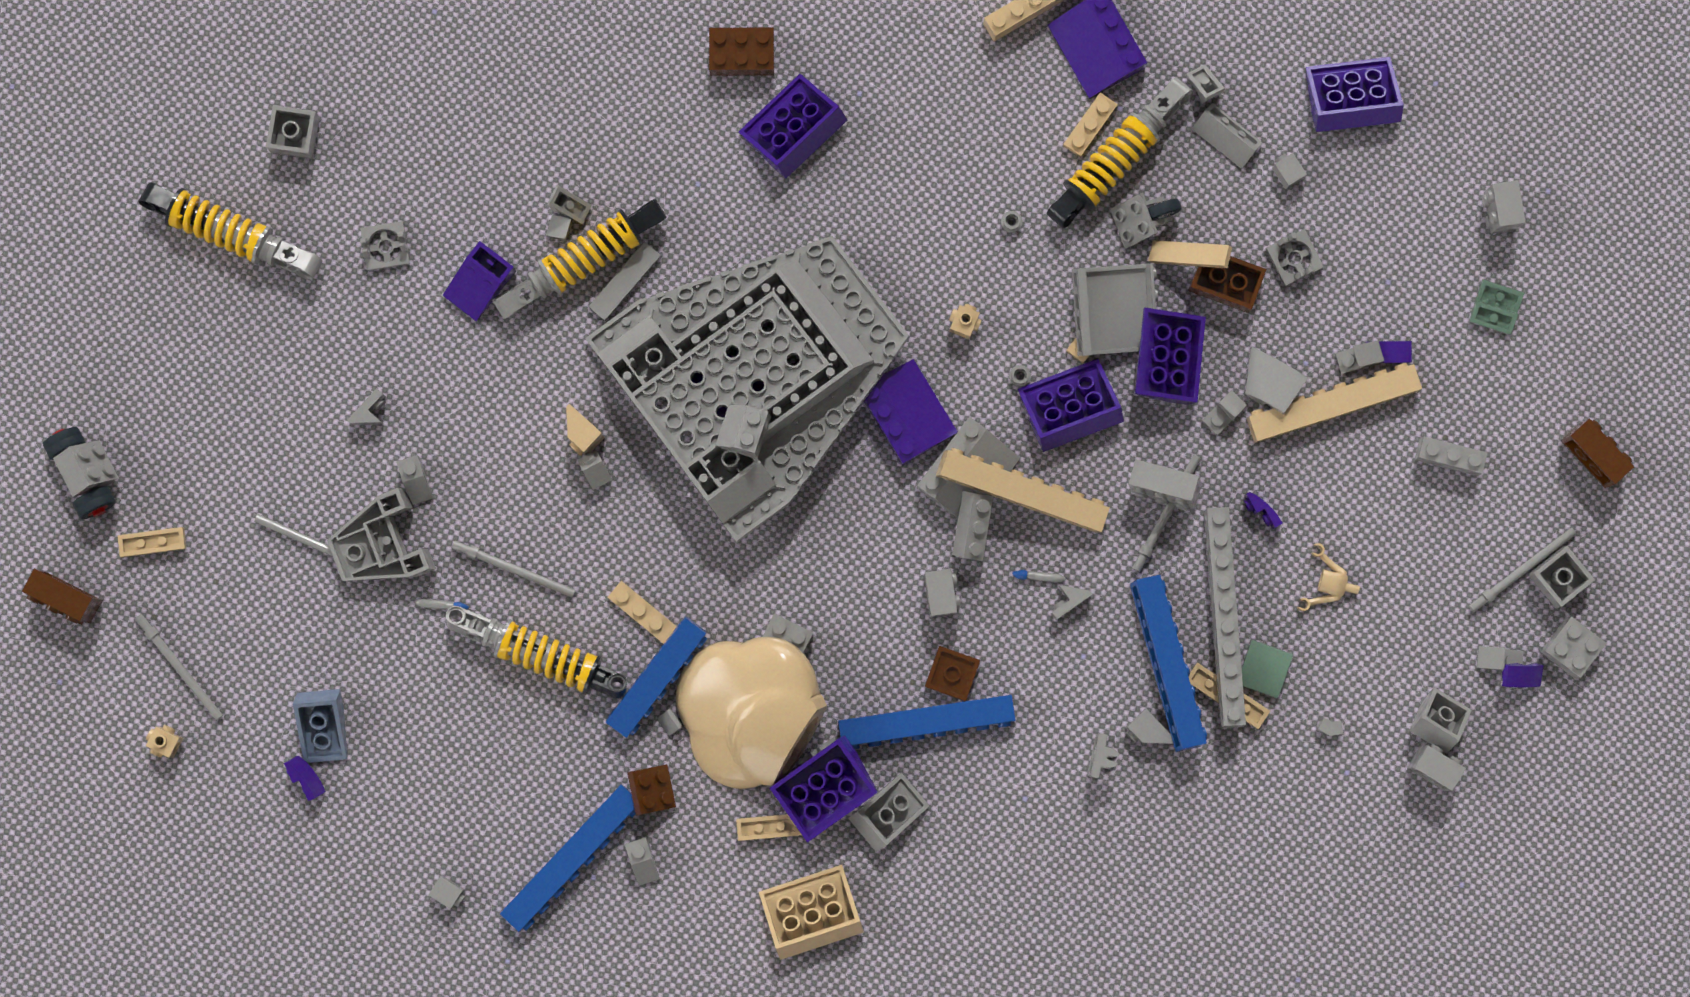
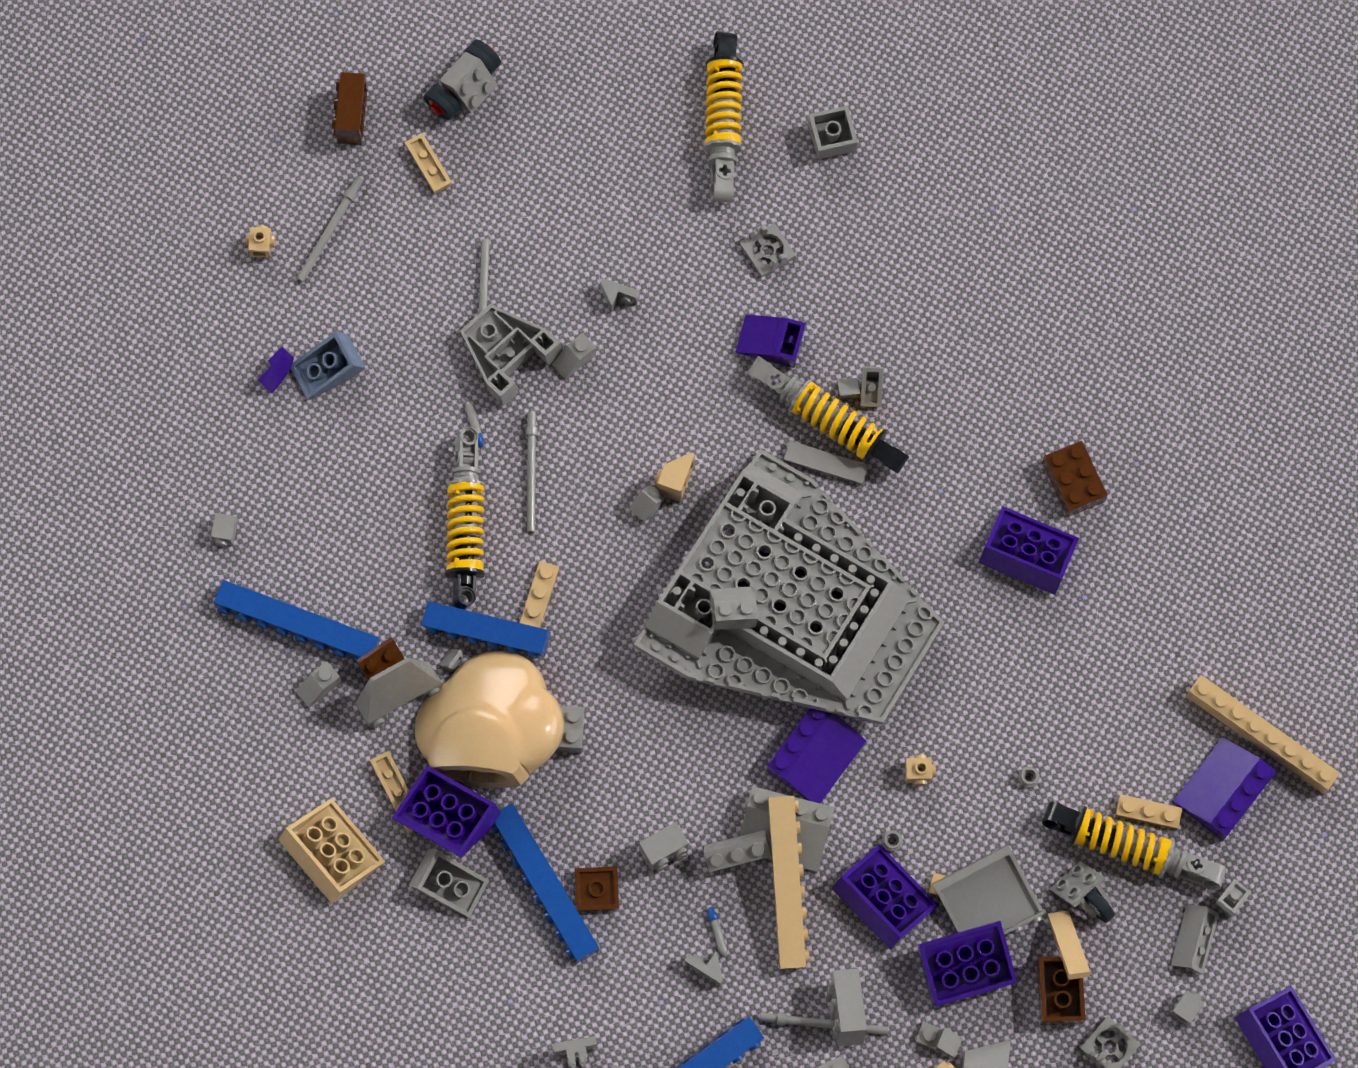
camera: 65 degrees right, 10 degrees down
none -> light grey wedge [356,657,442,729]

